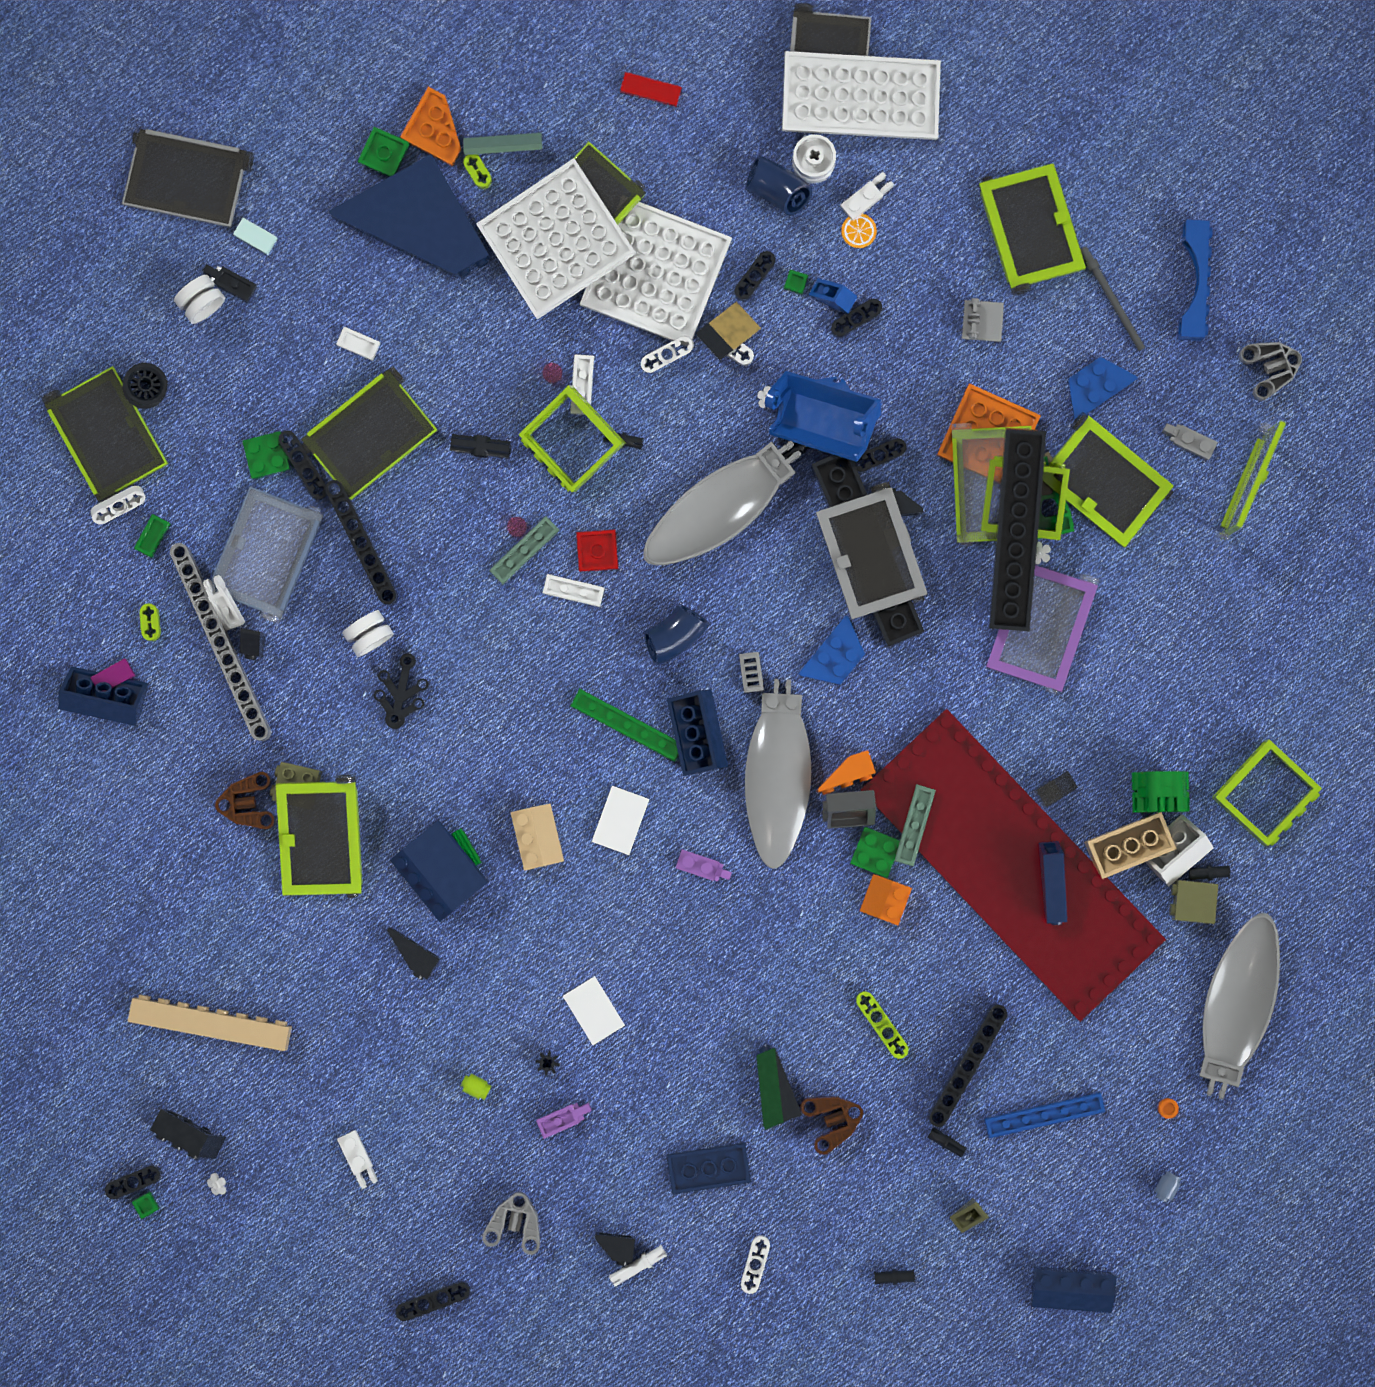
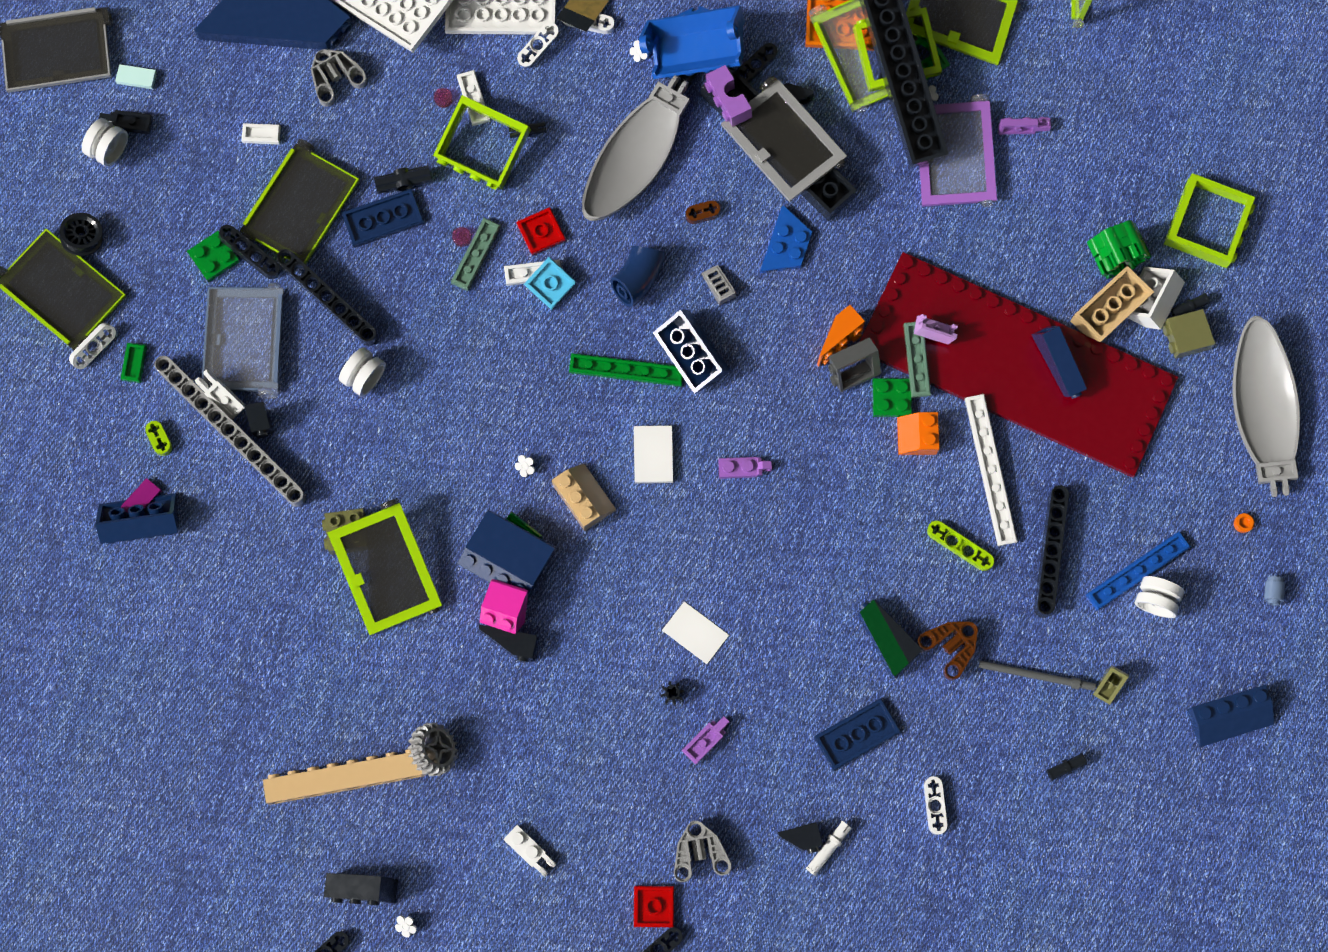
camera: 25 degrees left, 10 degrees down
reddish brown connector [215,772,276,829] -> none
black plant [374,653,429,729] -> none
lime brick [460,1073,492,1100] -> none
light grey windscreen [745,679,811,869] -> none
black axle [927,1127,966,1157] -> none
clear smoke slope [1033,771,1078,808] -> none
none -> light grey connector [311,49,367,107]
none -> dark blue tile [342,189,425,248]
none -> light grey gear [407,722,459,777]
none -> dark pink slope [480,579,528,634]
none -> white plant [515,455,535,477]
none -> medium azure tile [524,257,577,310]
none -> red tile [634,886,674,928]
none -> reddish brown beam [685,201,720,224]
none -> medium lavender arch [704,65,752,127]
none -> lavender hinge [914,314,958,344]
none -> white tile [965,394,1017,546]
none -> dark grey bar [978,660,1096,691]
none -> medium lavender hinge [998,117,1051,135]
none -> white wheel [1134,576,1185,618]

